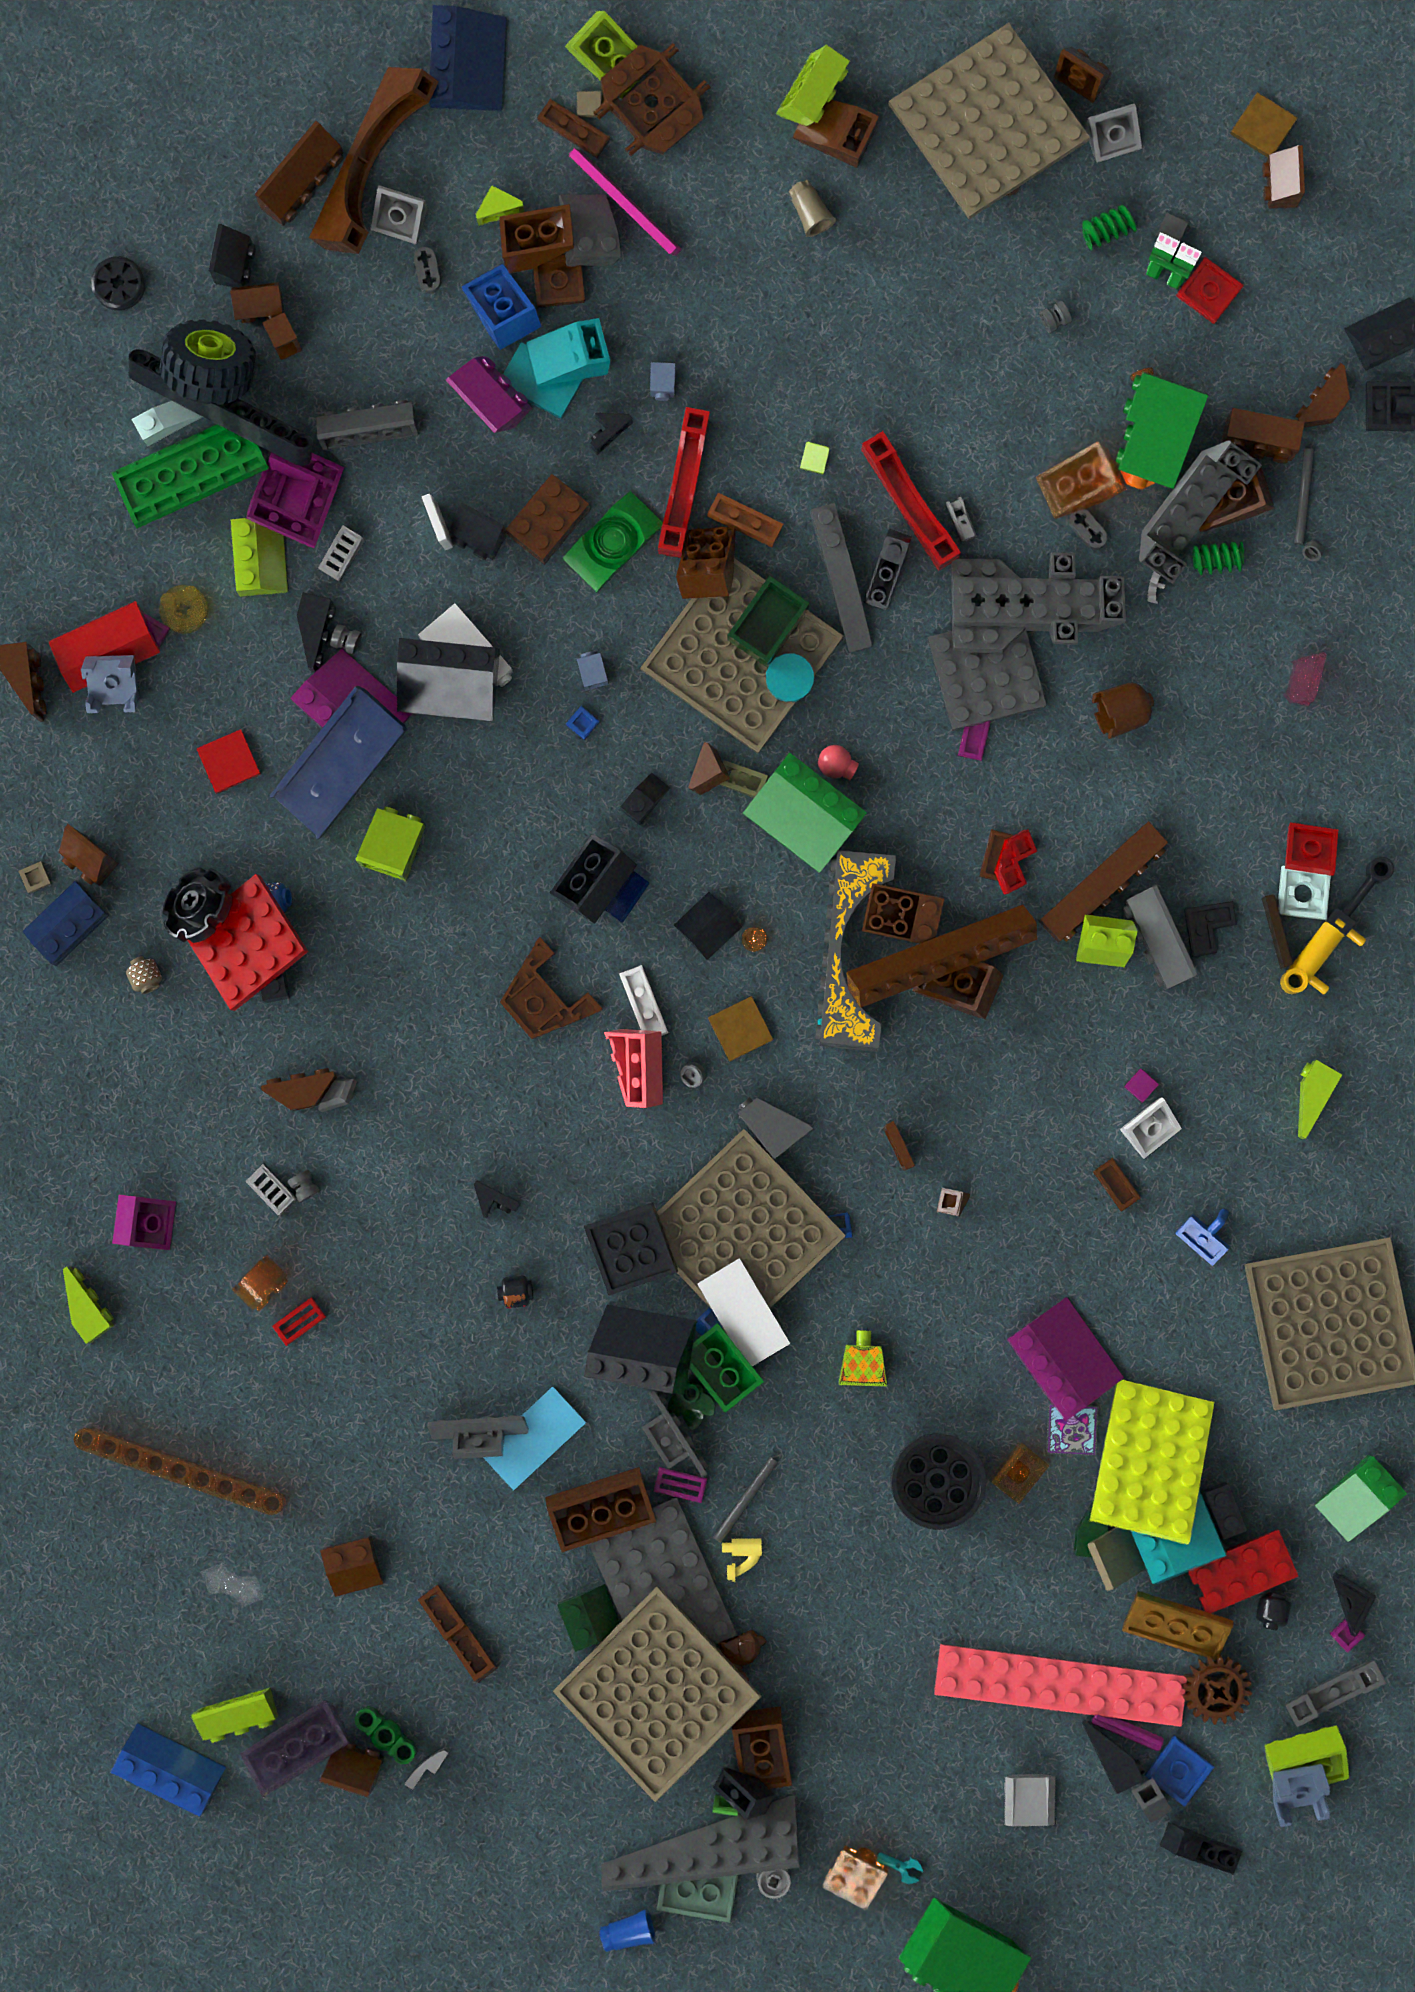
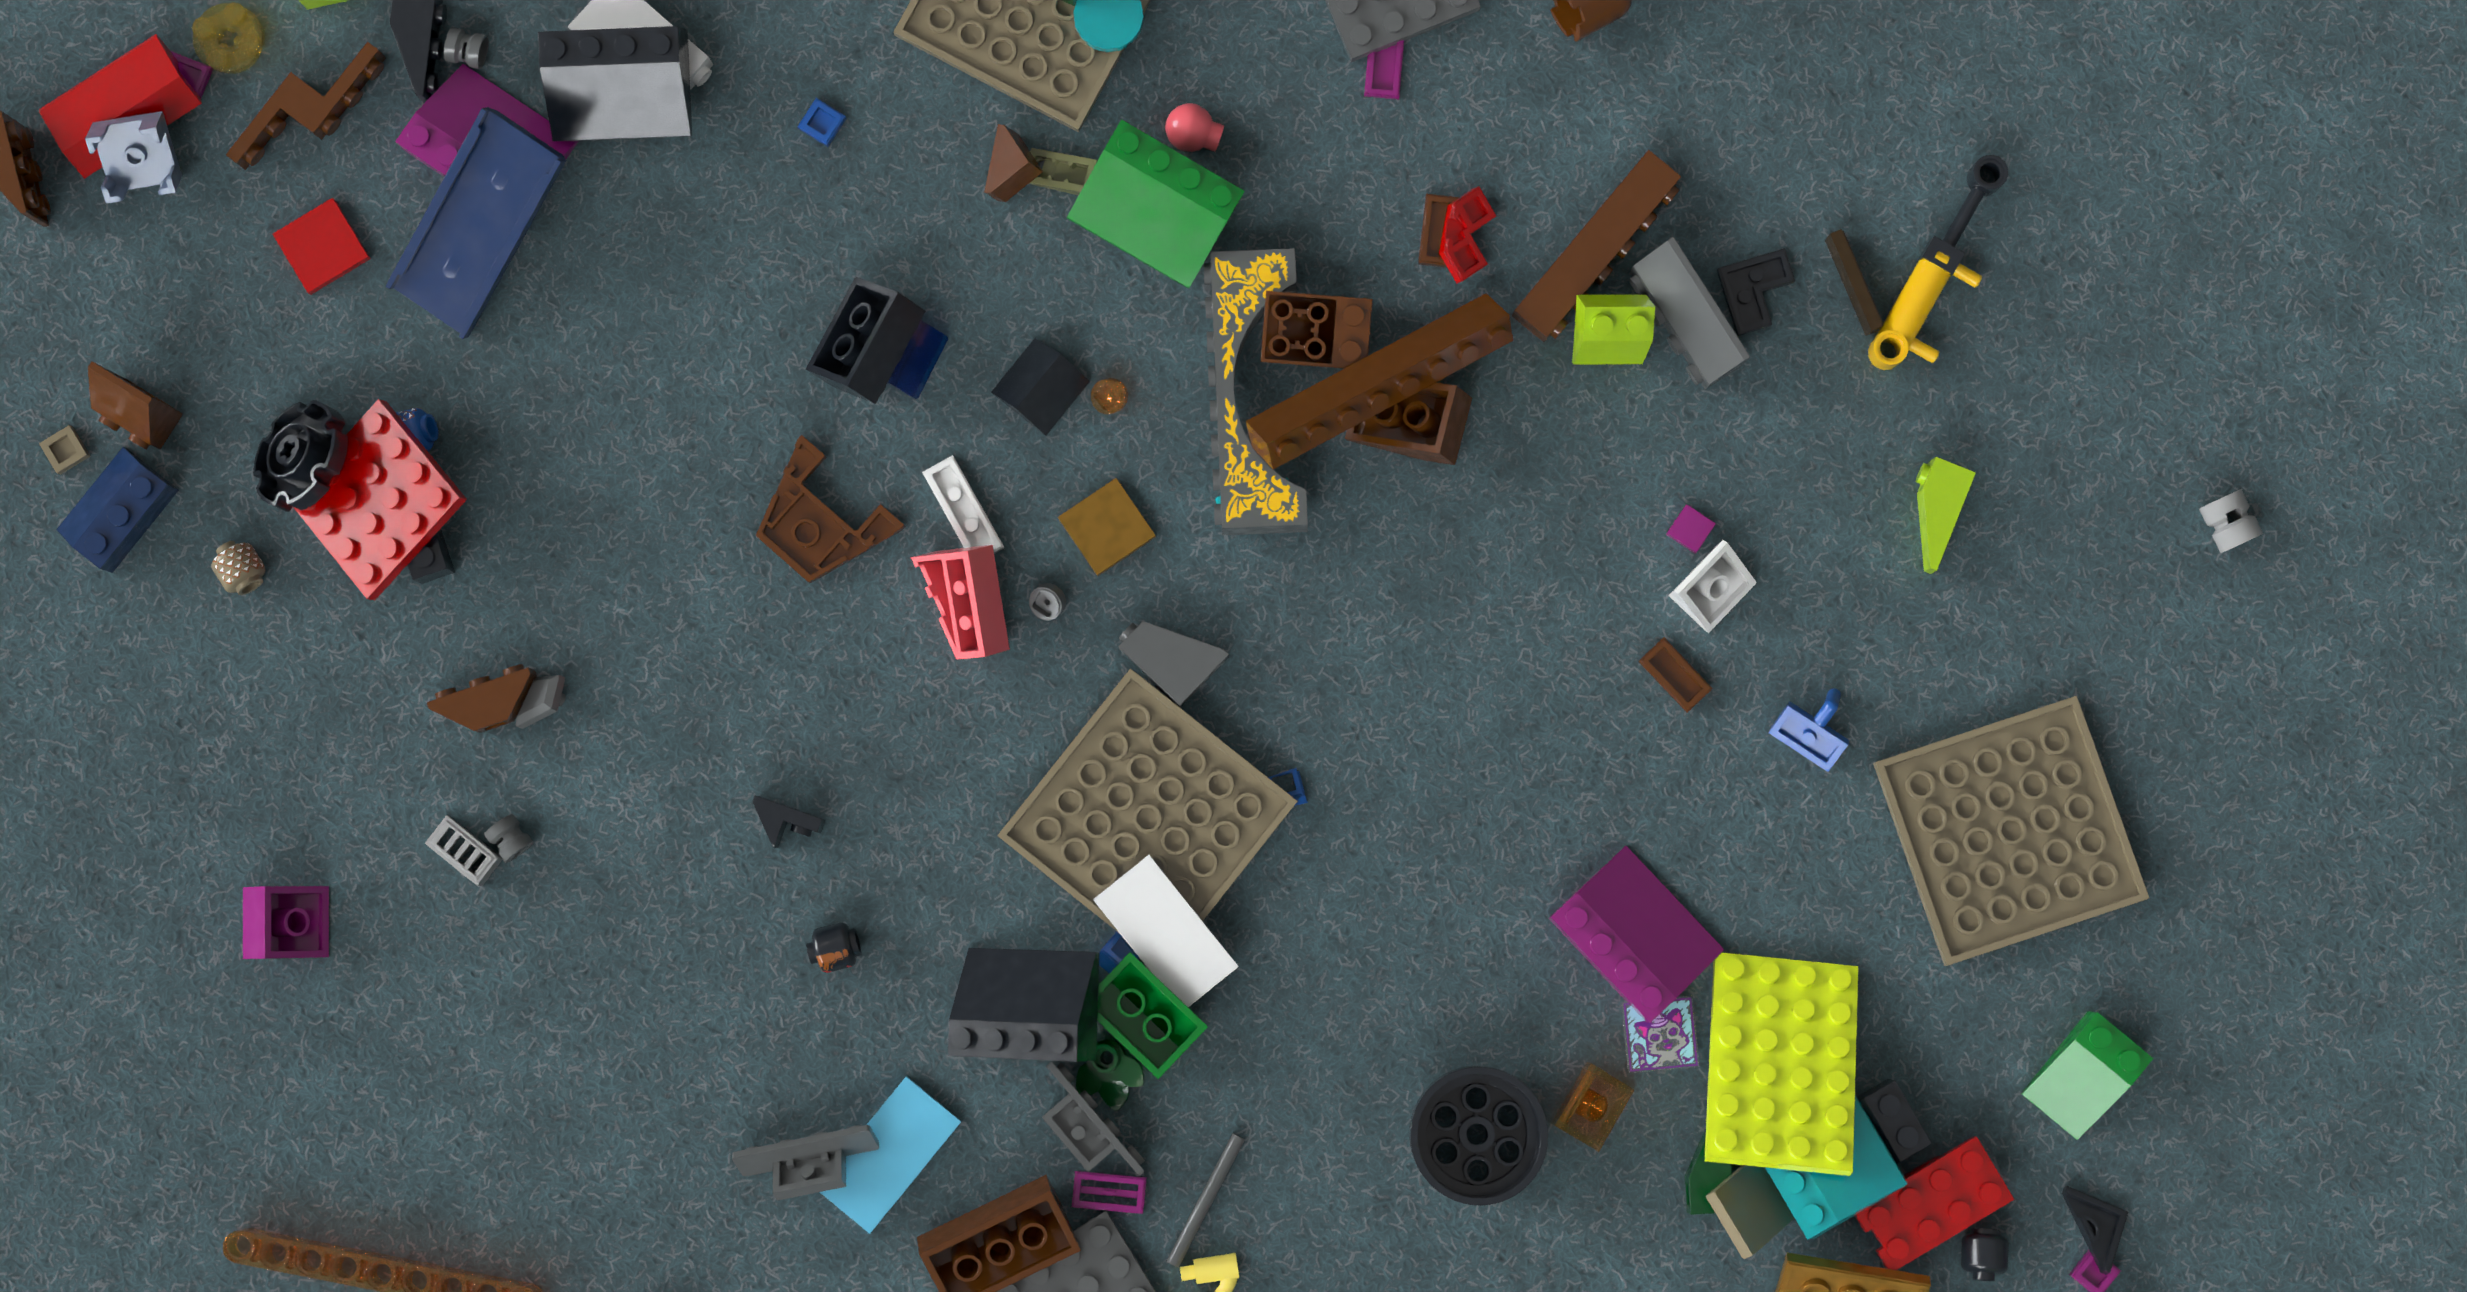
camera: 10 degrees left, 0 degrees up
lime slope [63,1267,114,1344] -> none
clear orange brick [231,1254,288,1311] -> none
red tile [272,1297,327,1346] -> none
lime slope [356,806,425,881] -> none
sand blue brick [577,651,608,691] -> none
black plate [584,1202,678,1295] -> none
black slope [620,773,670,825] -> none
torso [839,1330,887,1386] -> none
reddish brown tile [883,1121,915,1171] -> none
slope [937,1188,970,1216] -> none
light aqua piece [1278,866,1331,920] -> none
red plate [1285,822,1338,876] -> none
none -> reddish brown bracket [226,41,386,170]

